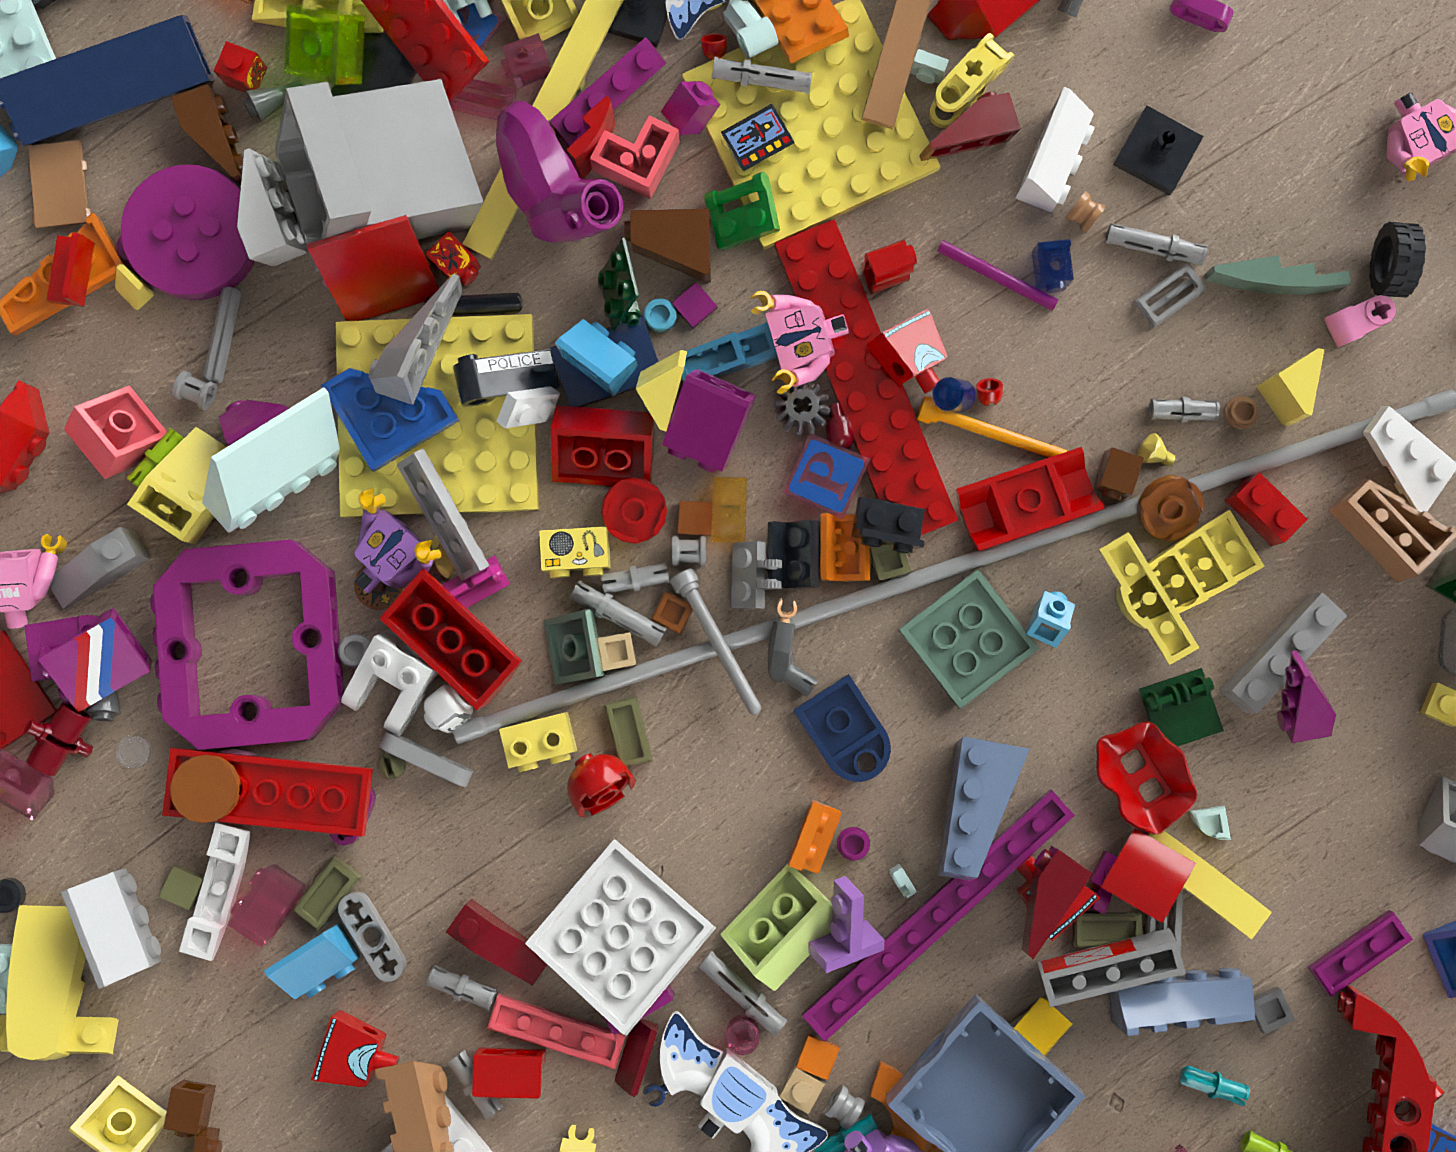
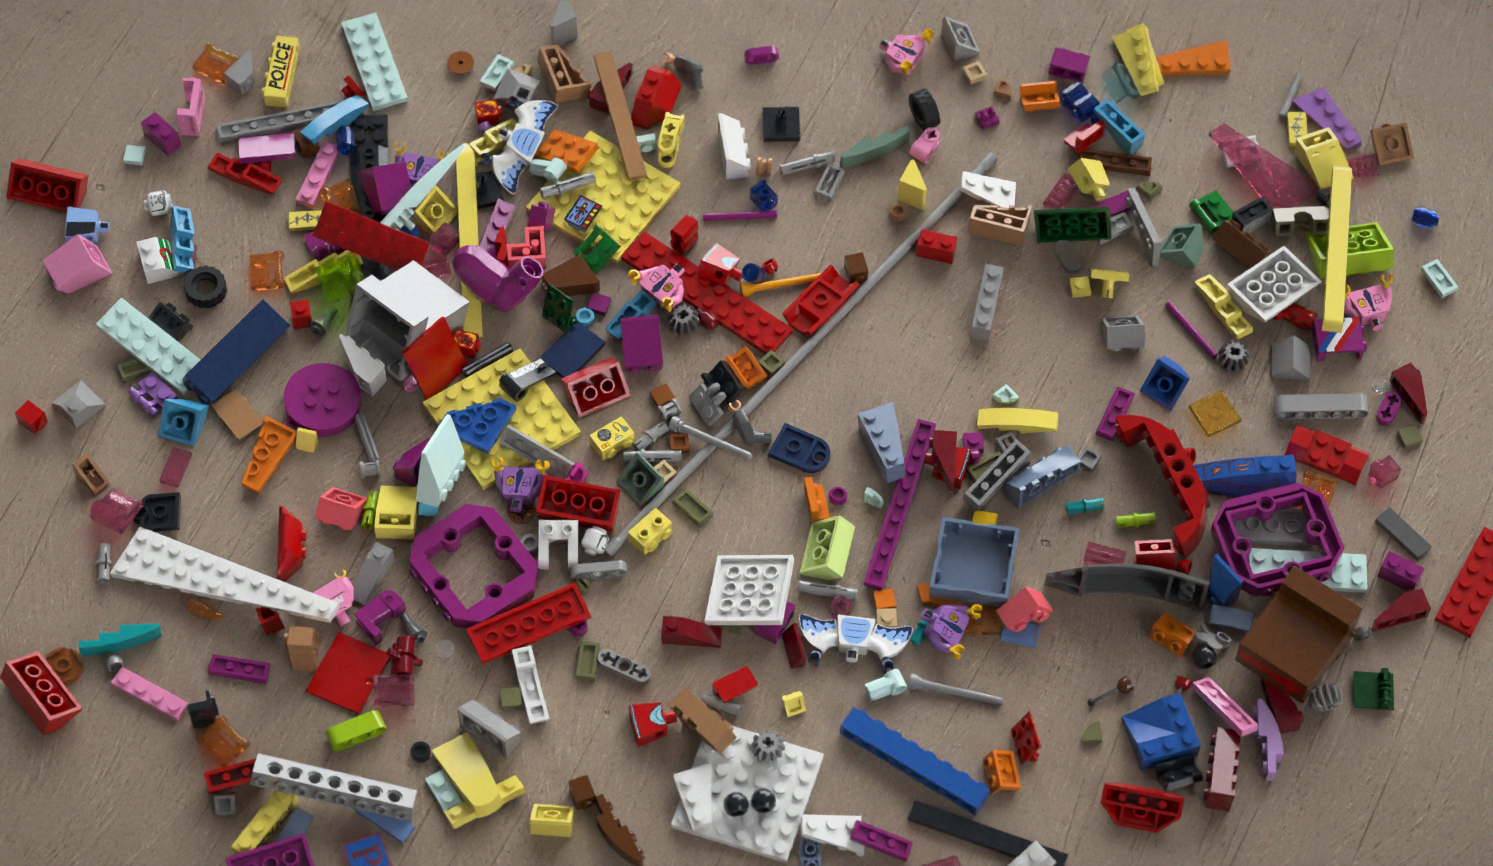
camera: 35 degrees left, 25 degrees down
panel [37,607,152,712] -> none
red panel [46,232,95,307] -> none
reddish brown slope [170,84,244,185] -> none
dark orange tile [170,755,241,823] -> none
clear pink brick [227,864,308,947] -> none
dark azure slope [264,923,361,999] -> none
light grey wedge [369,274,463,405] -> none
light grey pin [426,965,497,1011] -> none
coral tile [487,994,626,1069] -> none
white plate [496,387,560,429] -> none
dark azure slope [555,319,638,396] -> none
red cylinder [567,753,636,817] -> none
red tile [601,477,667,544] -> none
light yellow slope [636,350,687,431] -> none
red hinge [701,33,727,60] -> none
clear yellow slope [712,477,747,543] -> none
piece [783,434,870,519] -> none
medium lavender bracket [809,876,885,973] -> none
light grey wheel [823,1085,865,1130] -> none
black bracket [851,496,925,554] -> none
sand green plate [898,569,1039,709] -> none
dark red slope [919,91,1021,161] -> none
medium azure brick [1026,591,1075,648] -> none
red piece [1096,722,1198,835] -> none
light yellow slope [1098,510,1265,665] -> none
red slope [1101,828,1196,923] -> none
light yellow rock [1137,433,1175,467] -> none
dark orange tile [1137,475,1205,541] -> none
dark green hinge [1139,668,1224,747] -> none
light grey pin [1148,397,1220,423] -> none
magenta slope [1277,651,1336,743] -> none

